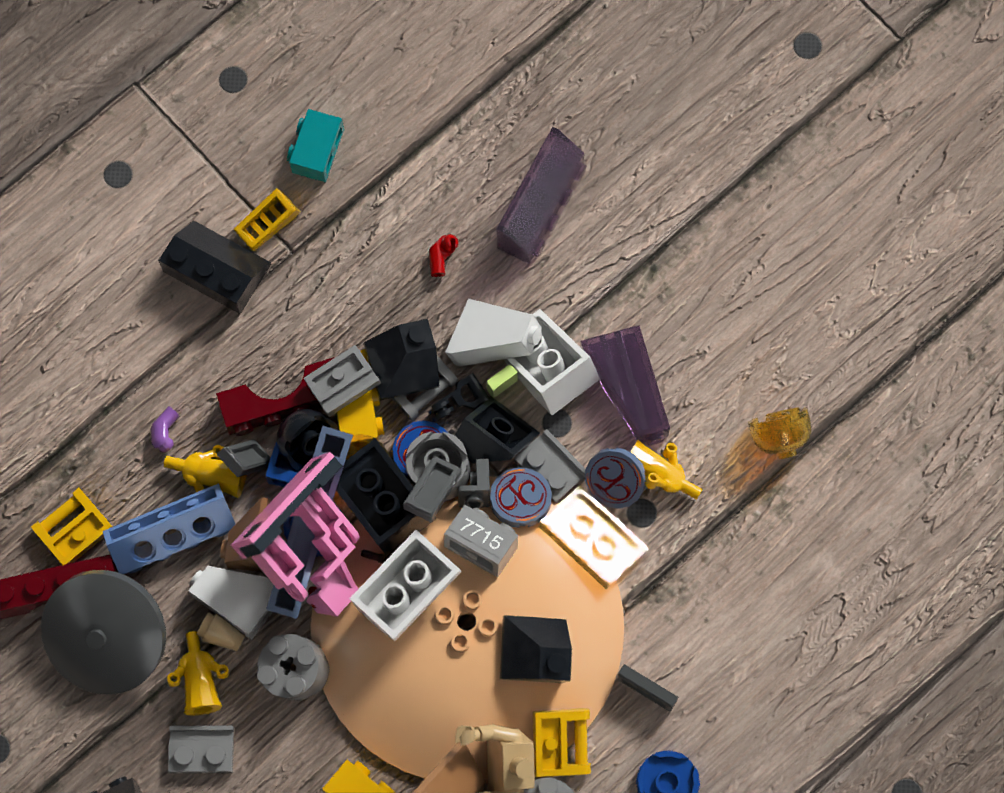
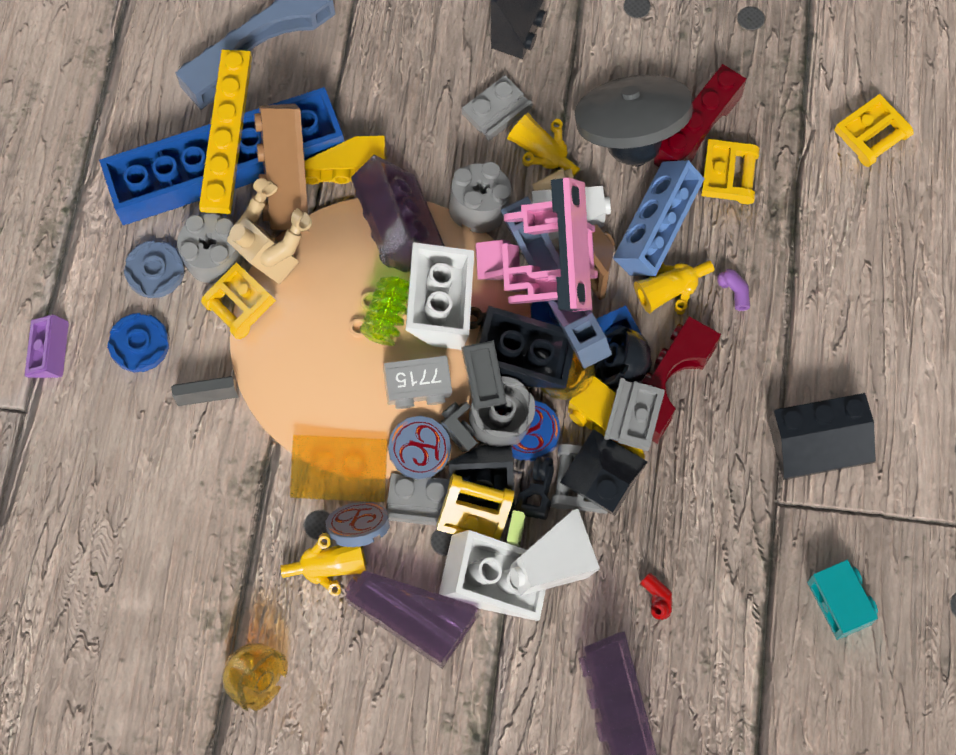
camera: 140 degrees right, 5 degrees down
dark grey tile [217,439,271,477] -> none
yellow slope [233,188,301,251] -> none
black slope [500,615,572,683] -> none
none -> clear purple slope [351,155,445,273]
none -> clear neon green piece [360,276,409,346]
none -> yellow plate [436,474,514,540]

